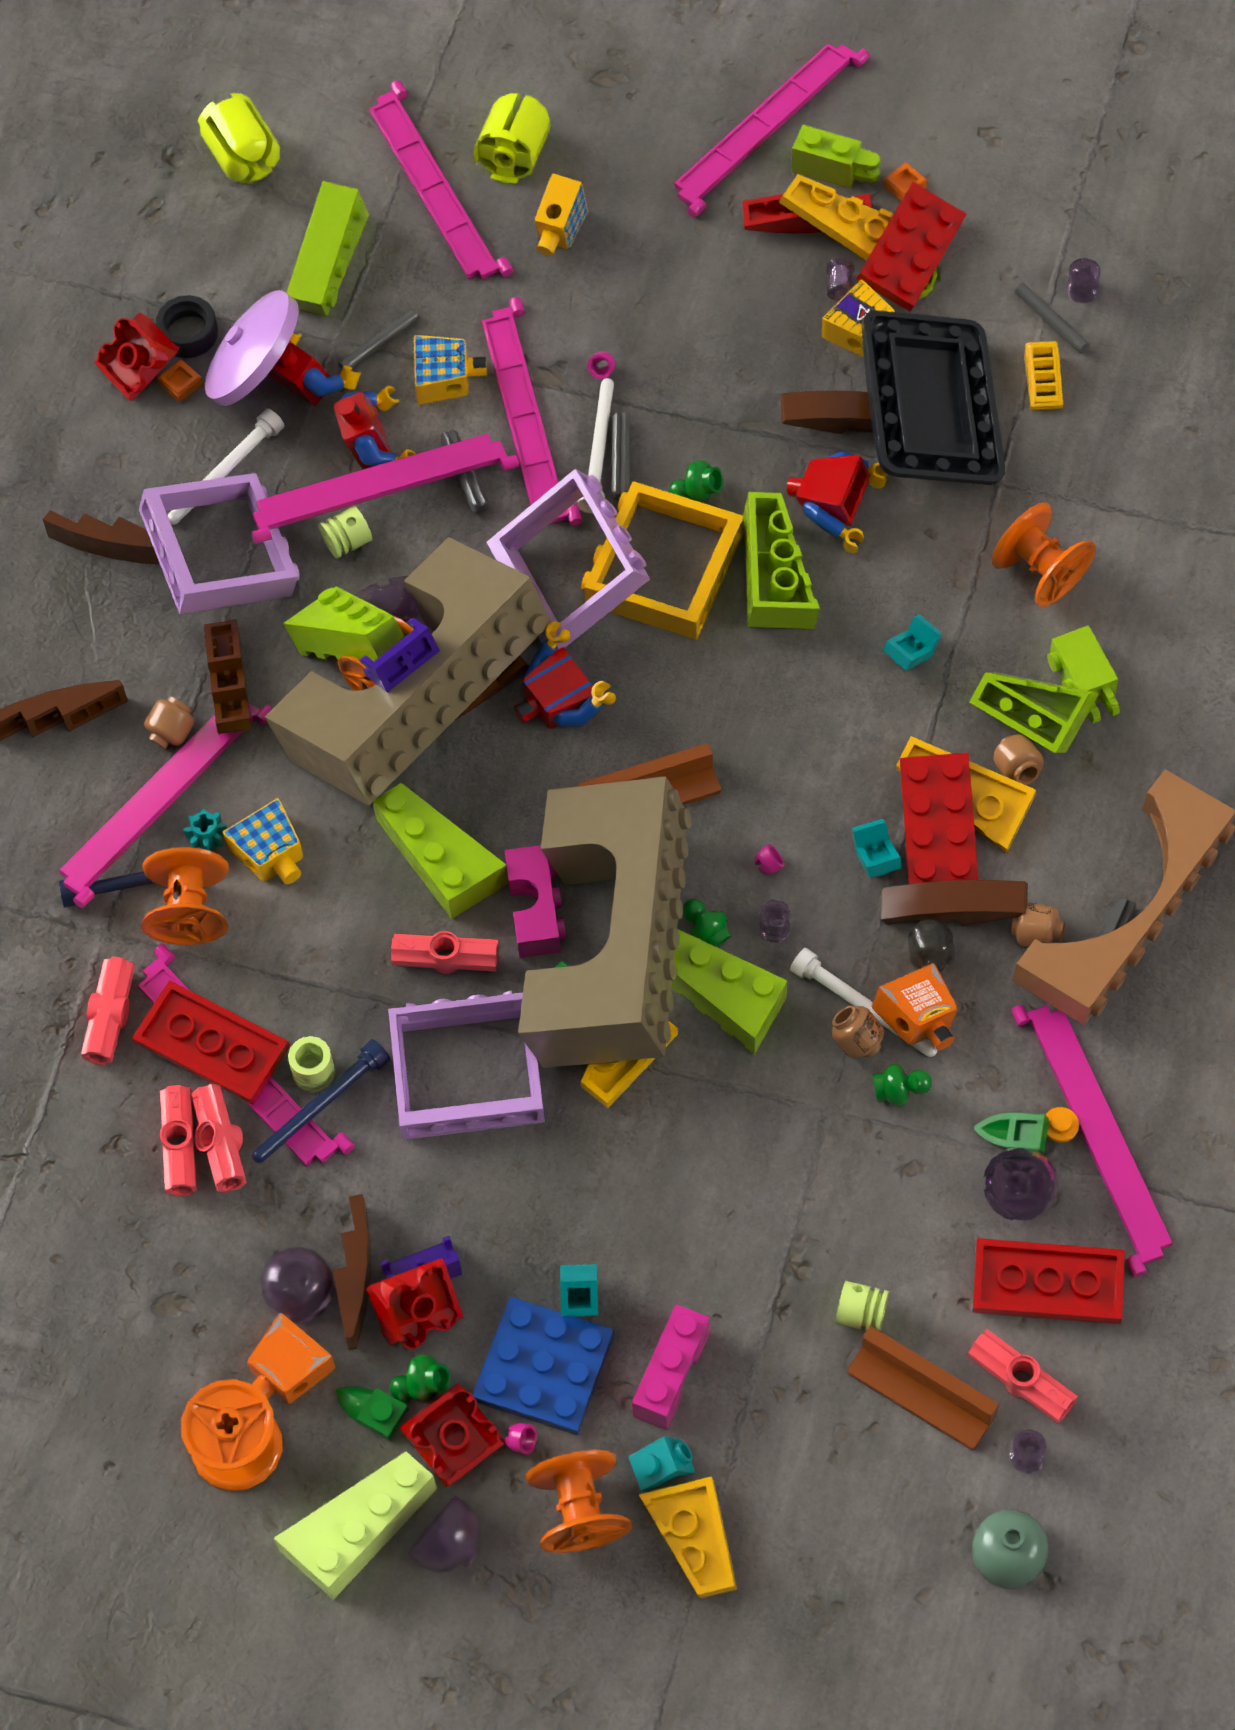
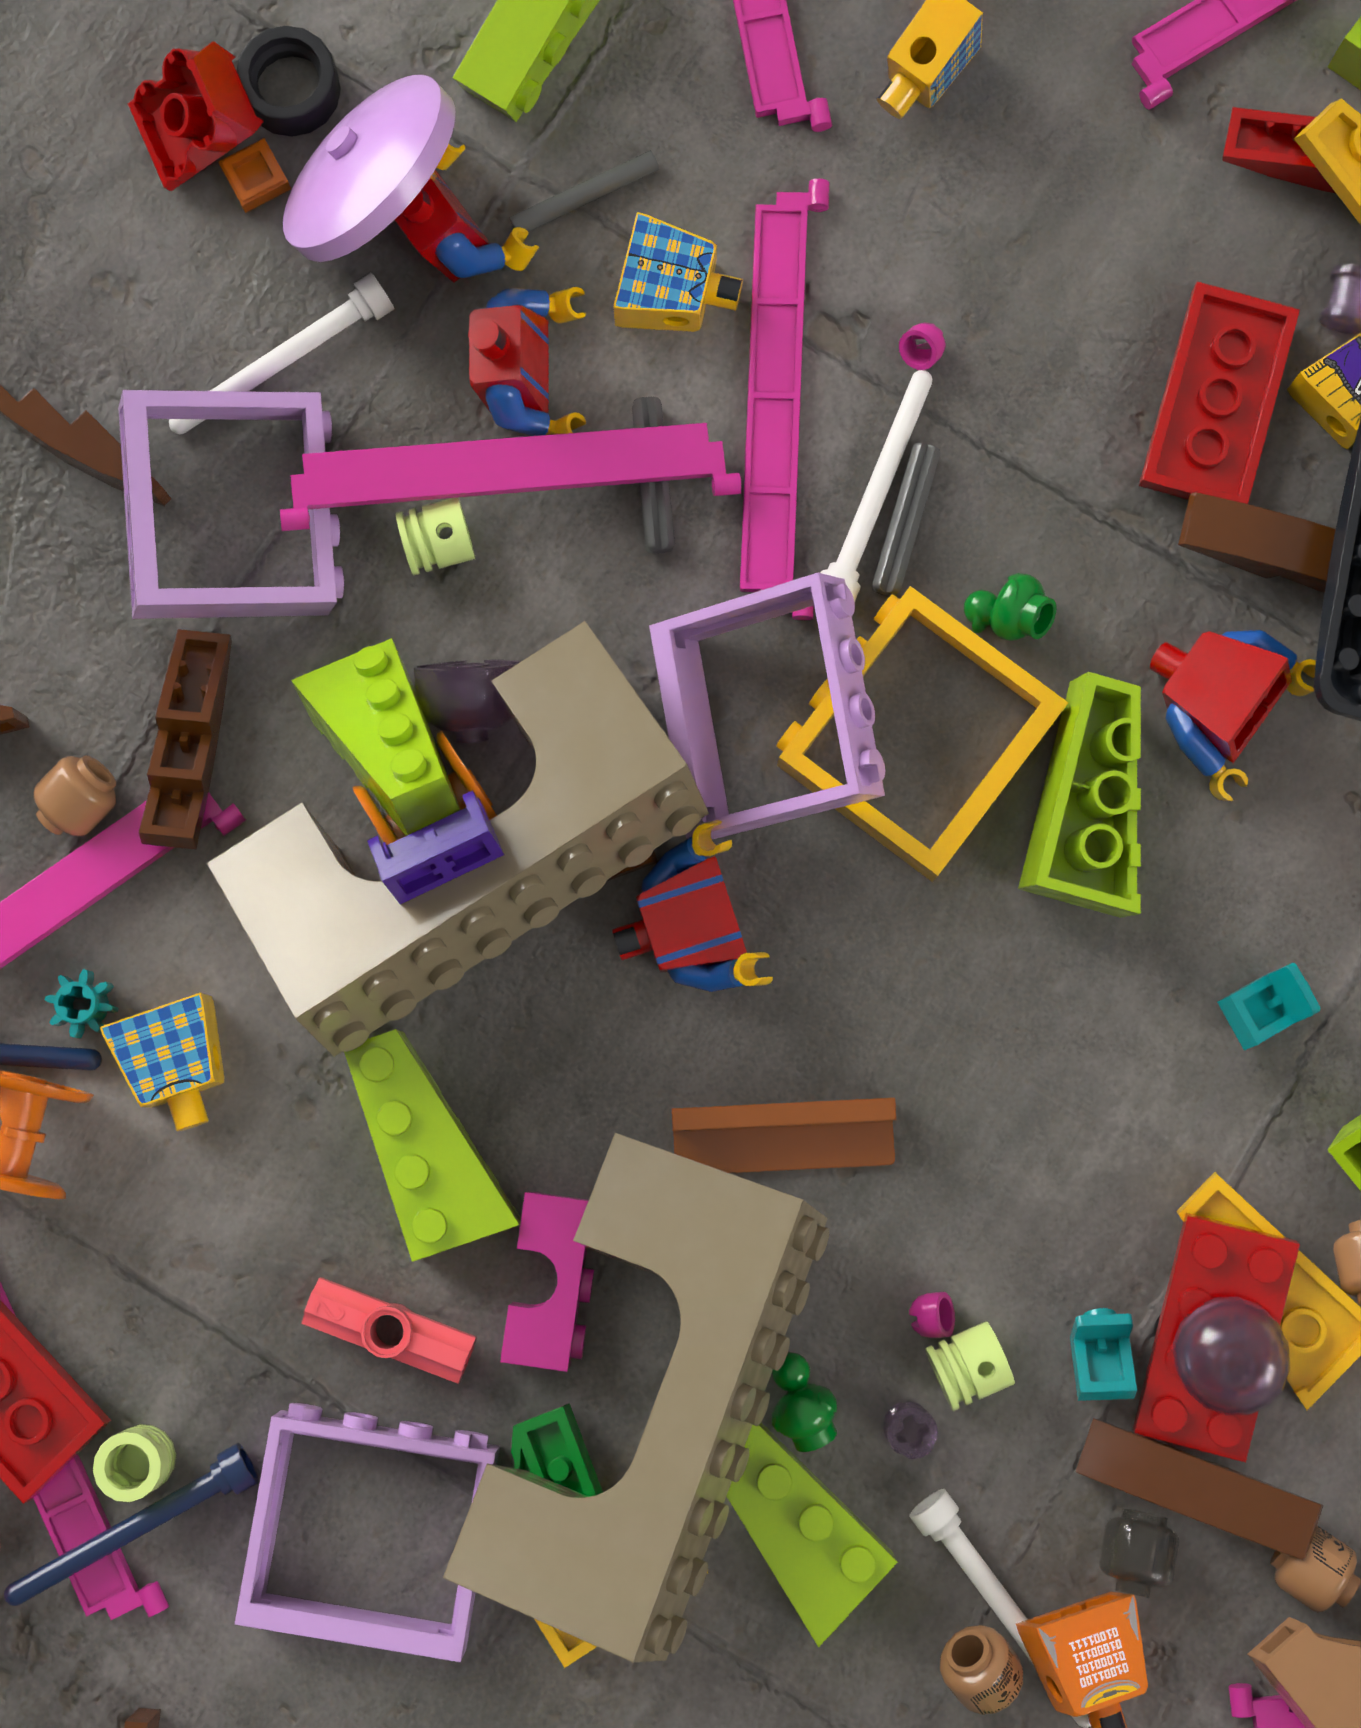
camera: 15 degrees right, 20 degrees up
none -> yellowish green piece [925,1321,1015,1411]
none -> red plate [1139,281,1300,504]
none -> cylinder [1173,1297,1290,1416]

